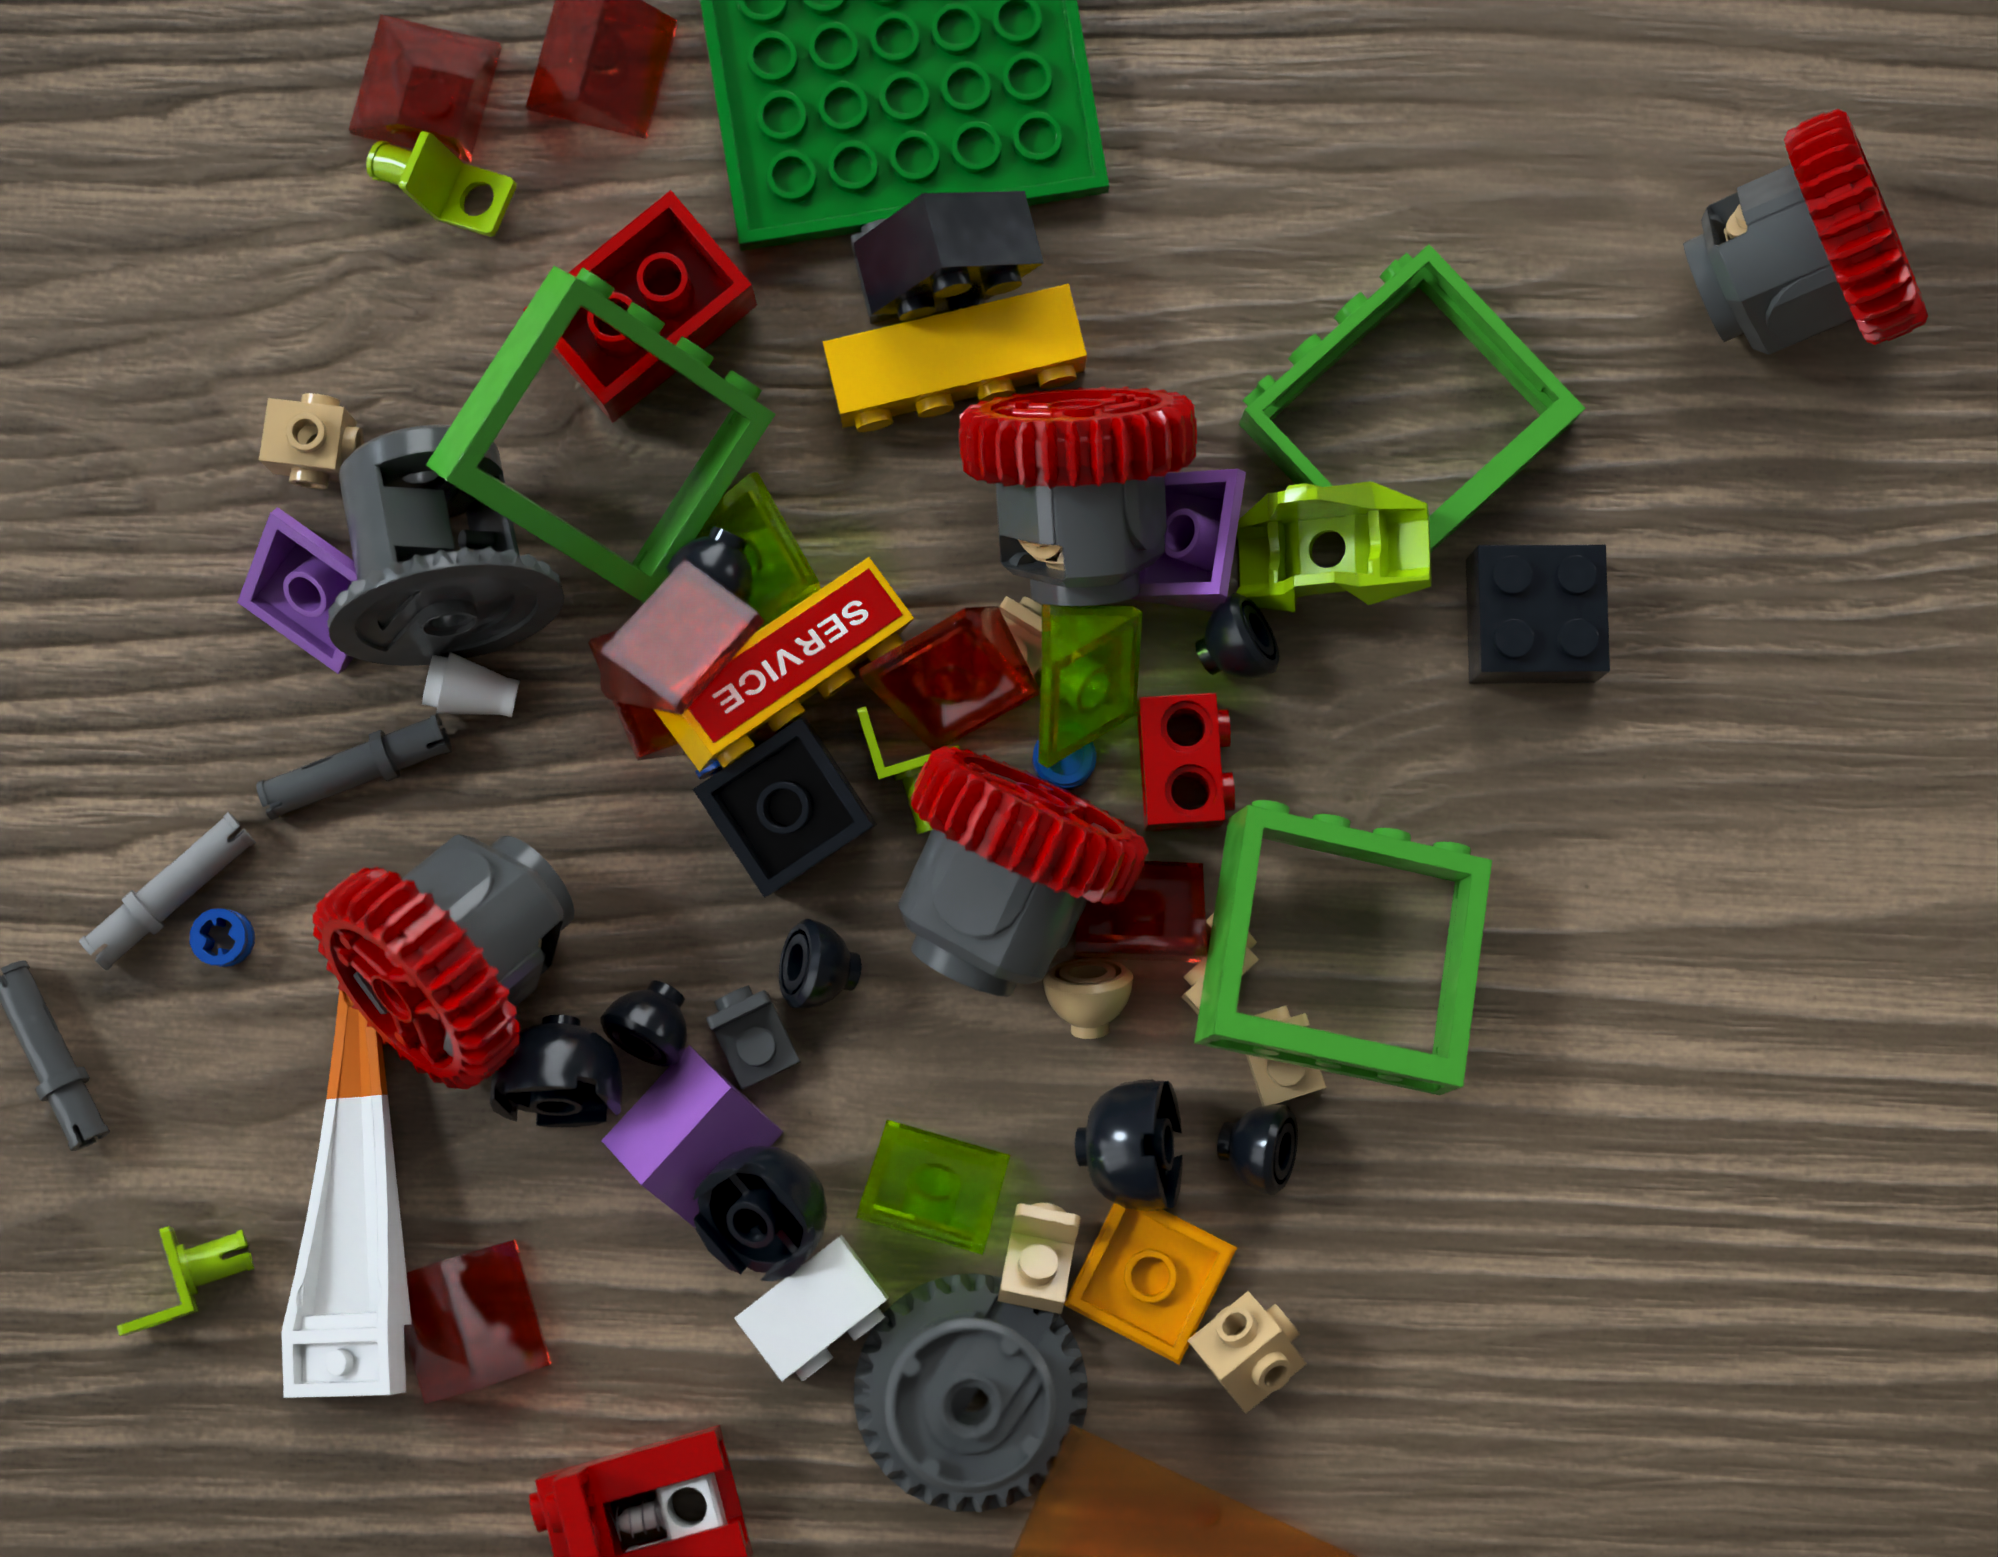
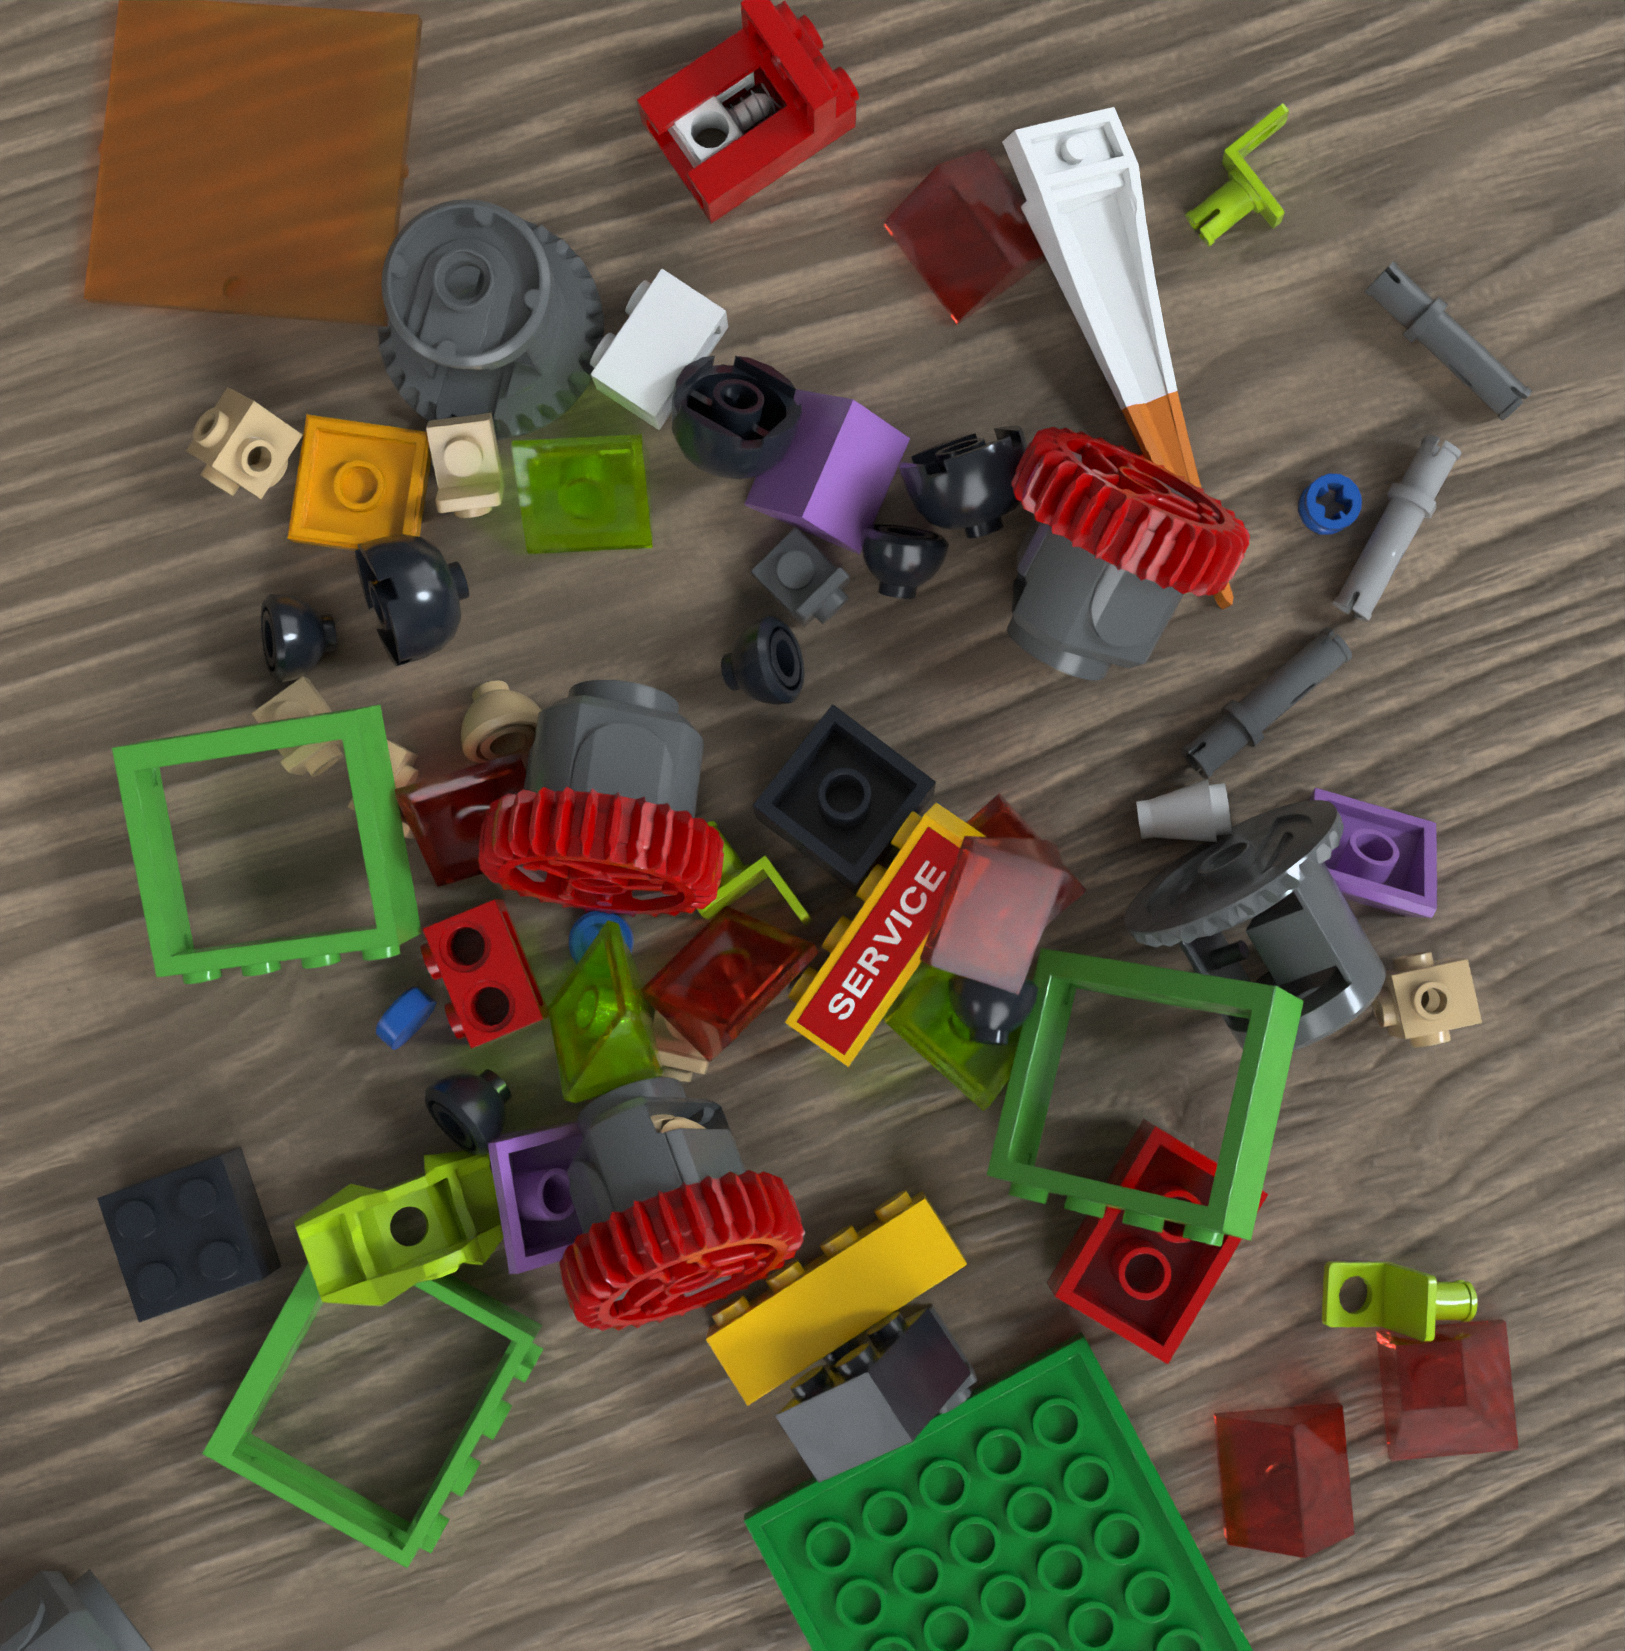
camera: 165 degrees right, 5 degrees up
none -> blue tile [376,986,437,1050]

